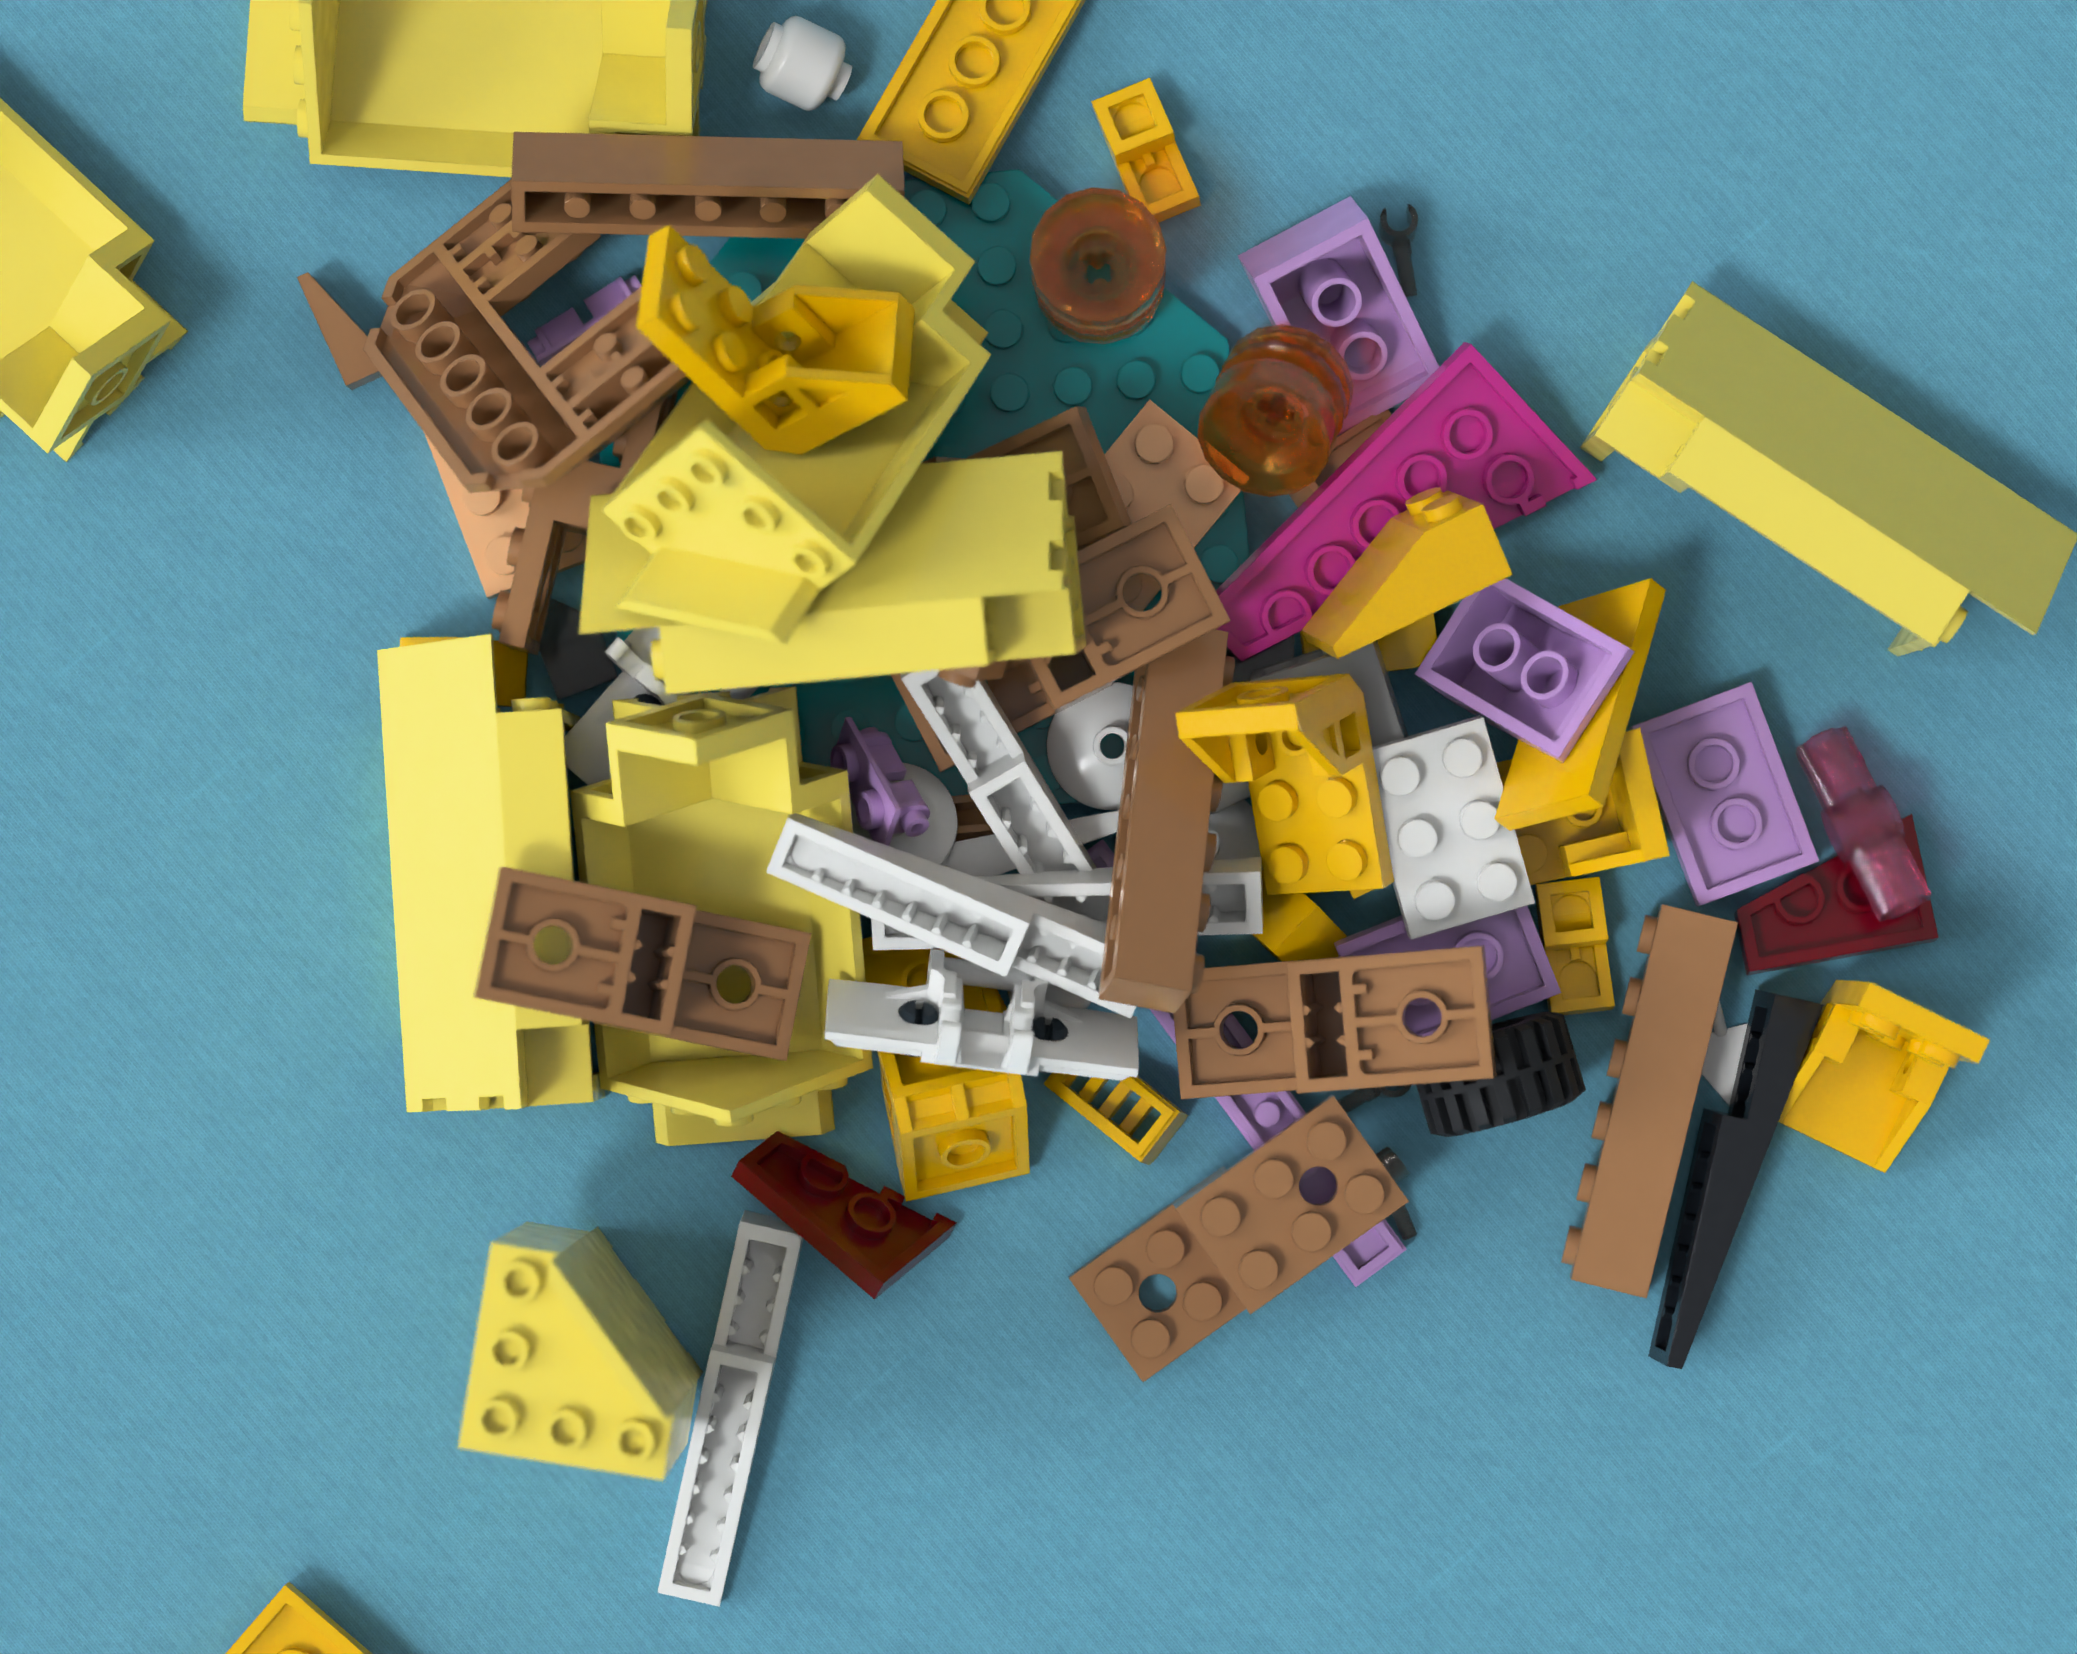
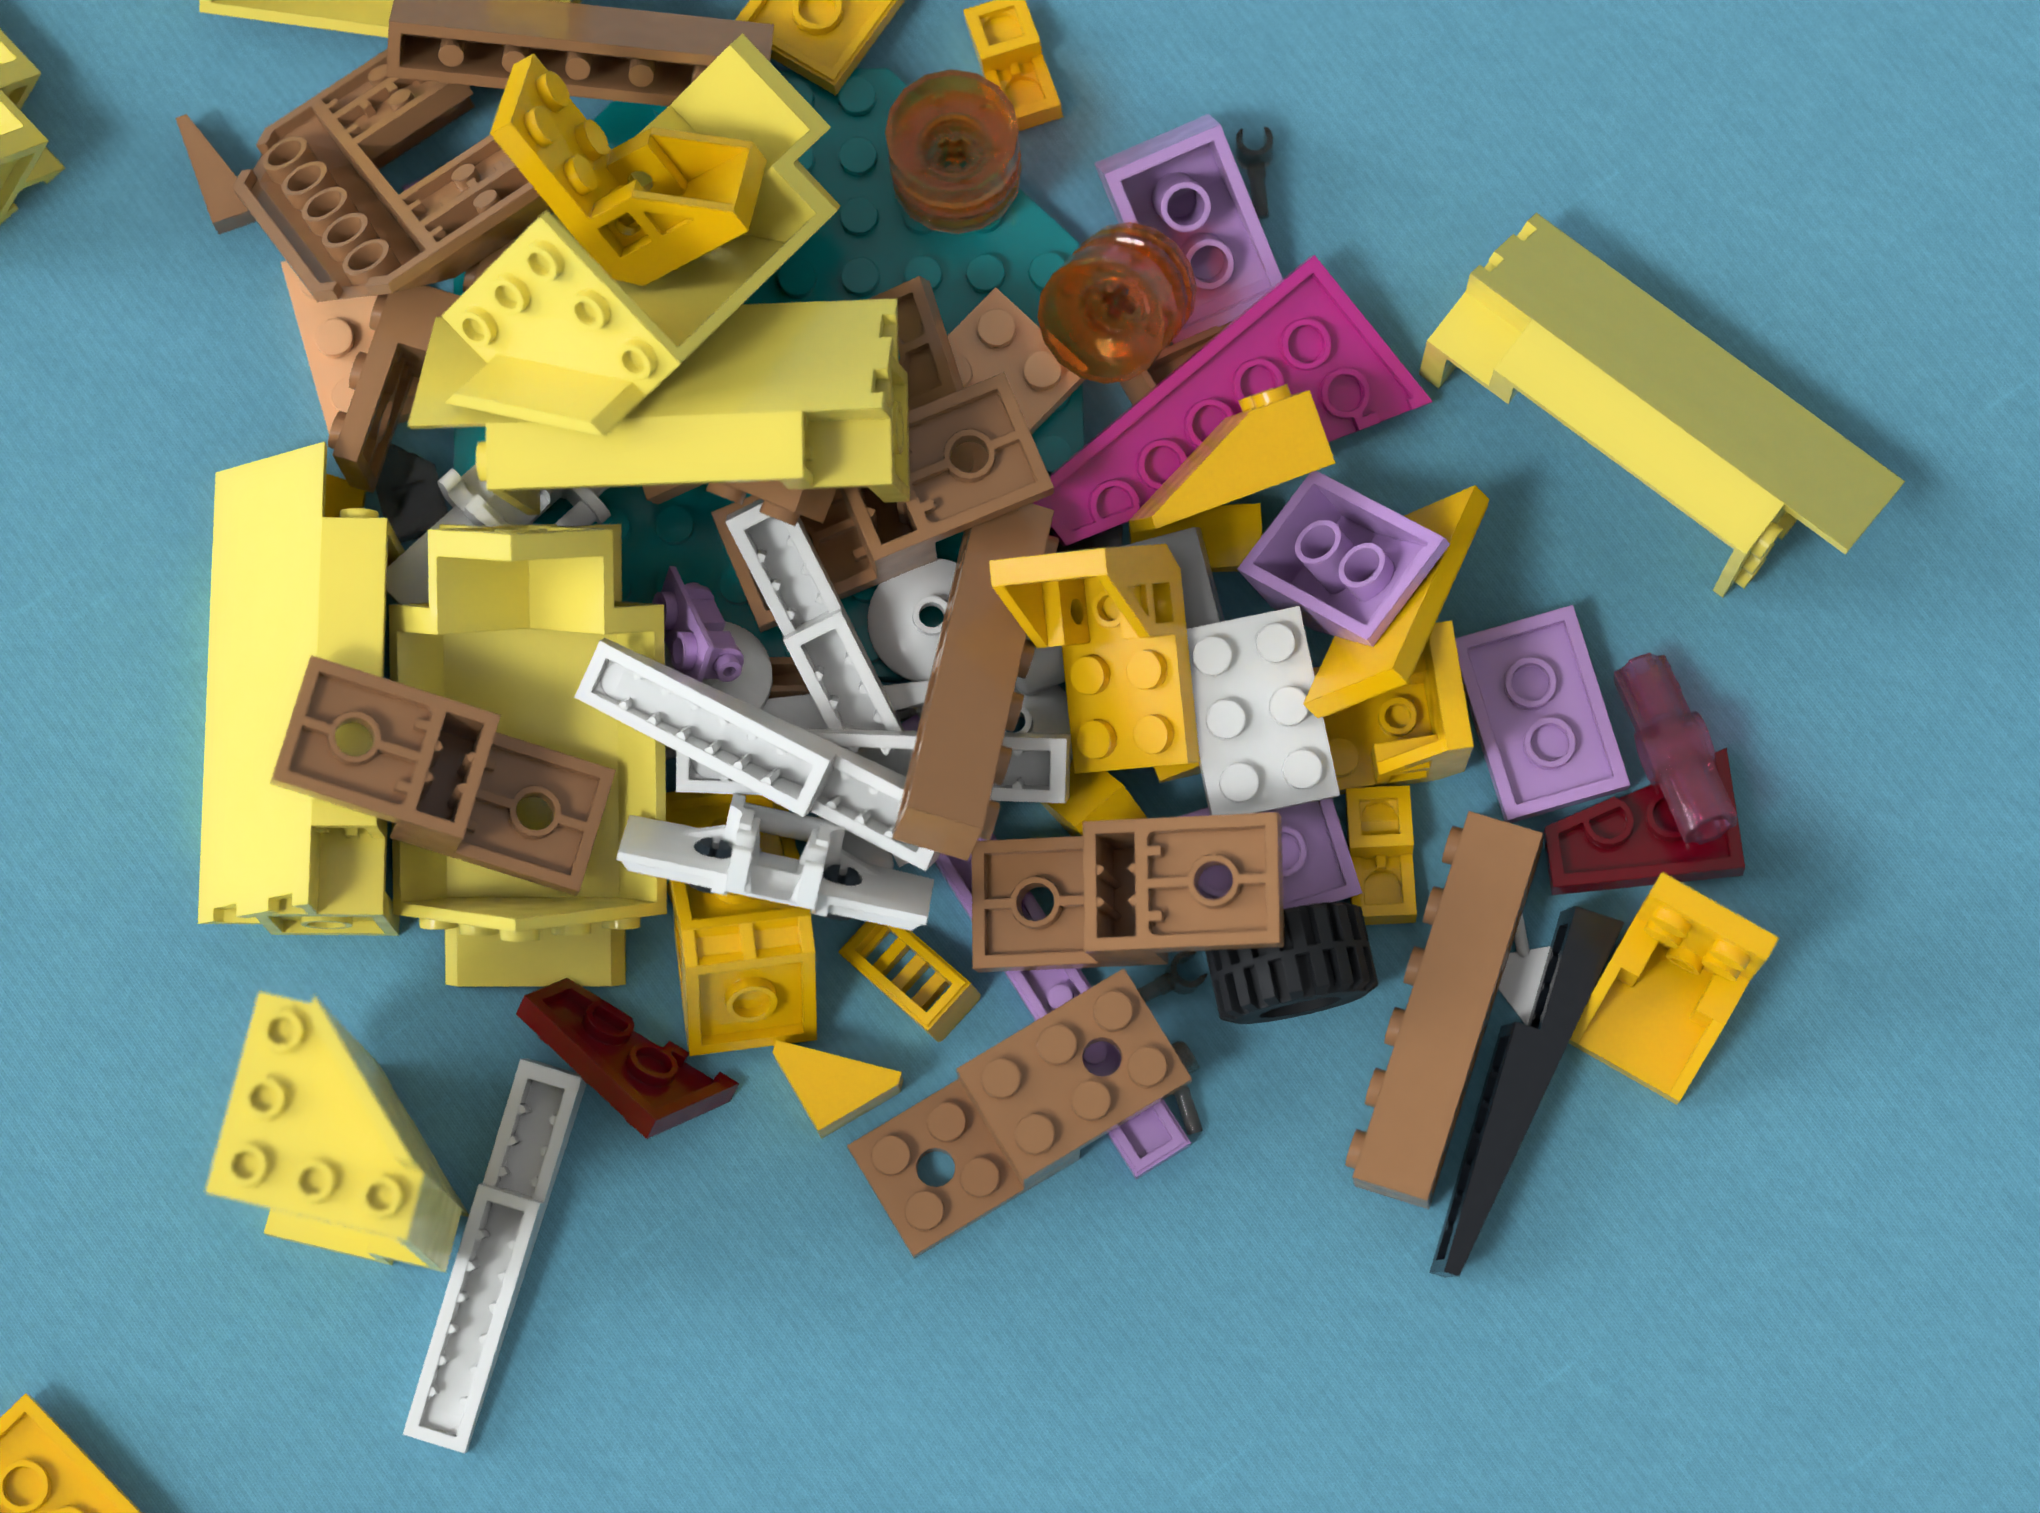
camera: 10 degrees right, 10 degrees down
none -> yellow slope [773,1040,903,1139]

